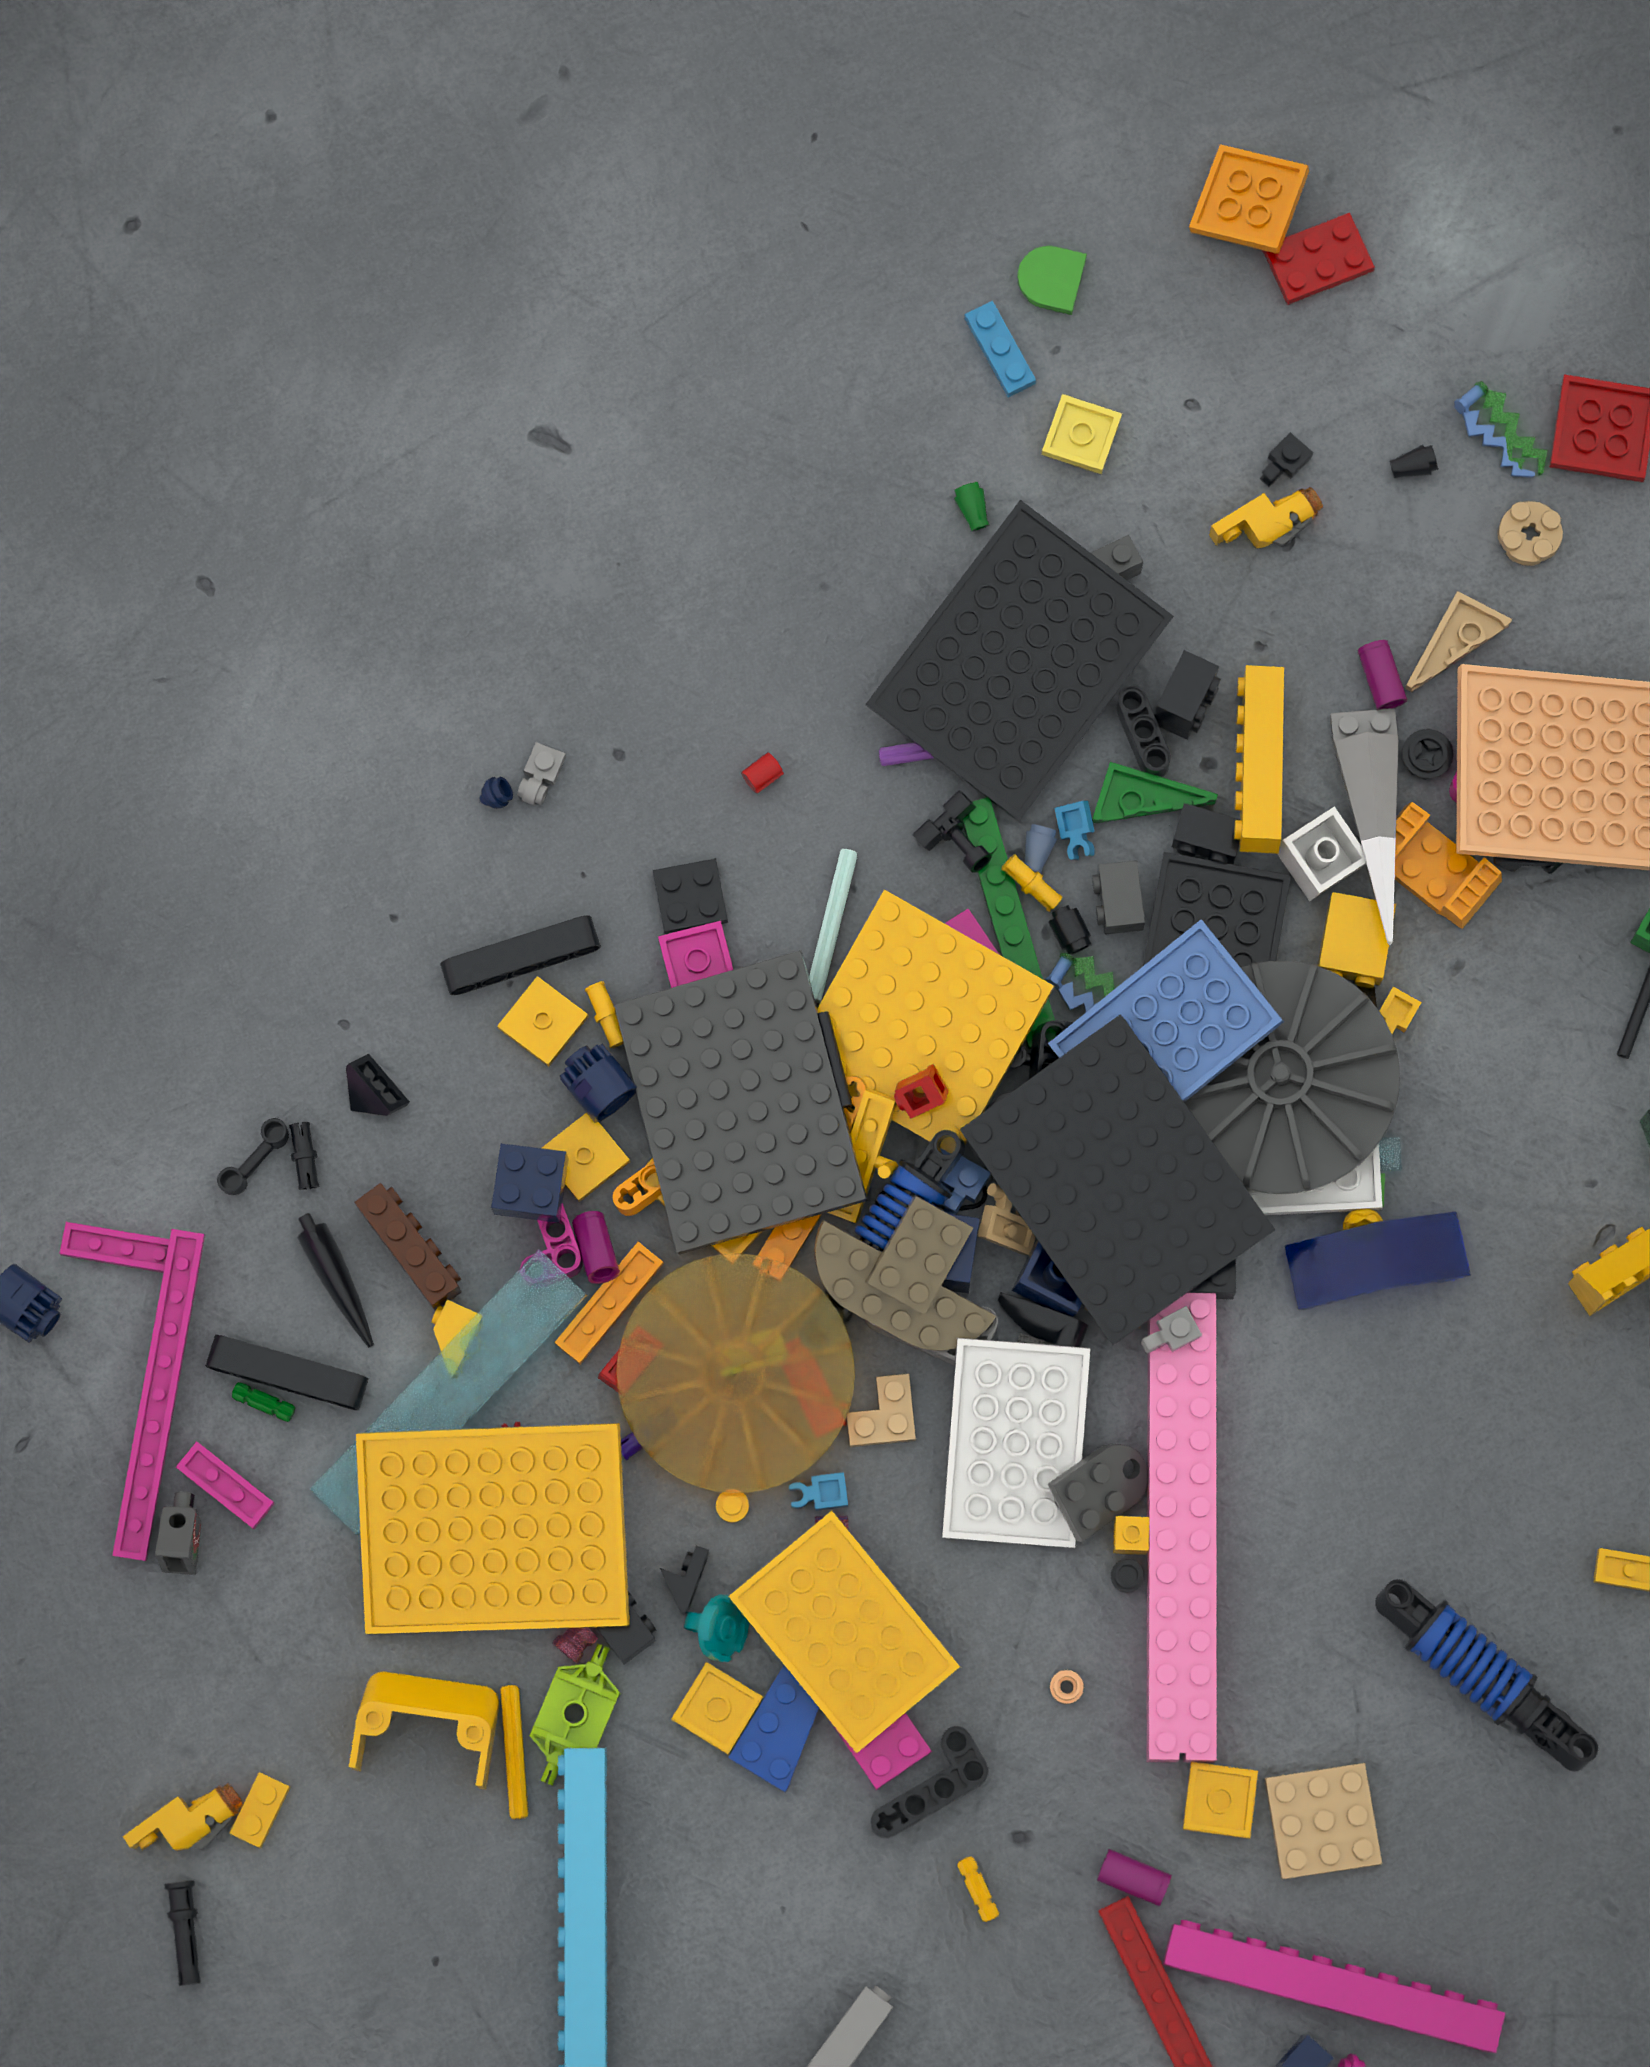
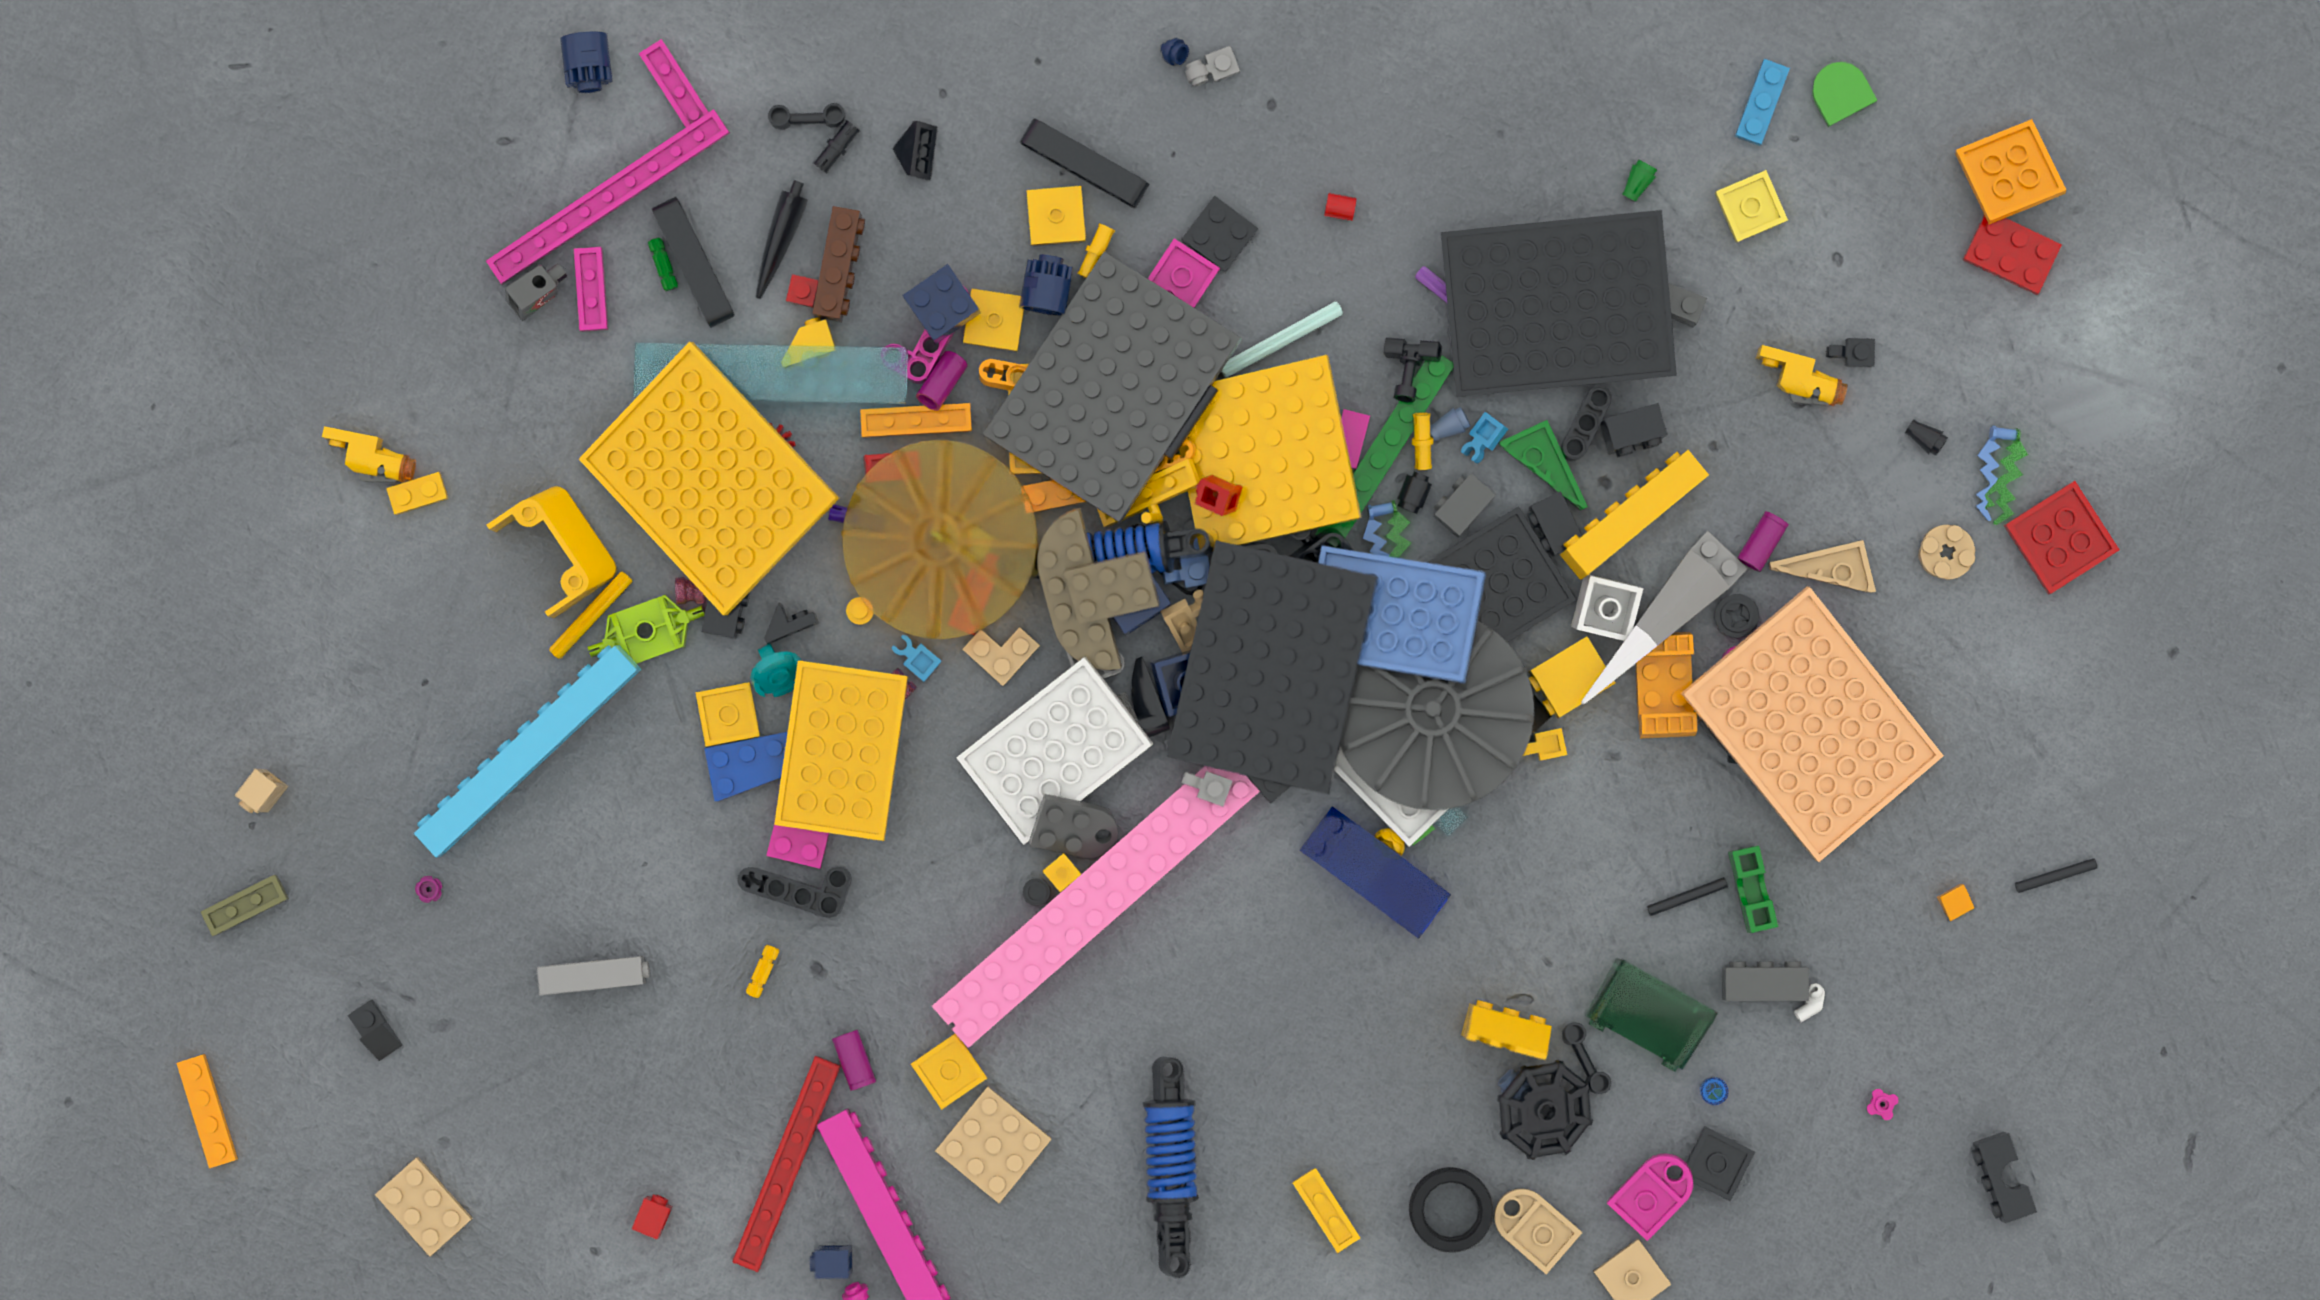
camera: 45 degrees right, 10 degrees up
black pin [164,1880,201,1986] -> none
light nougat plate [1050,1670,1084,1704] -> none
none -> red plate [786,274,819,308]

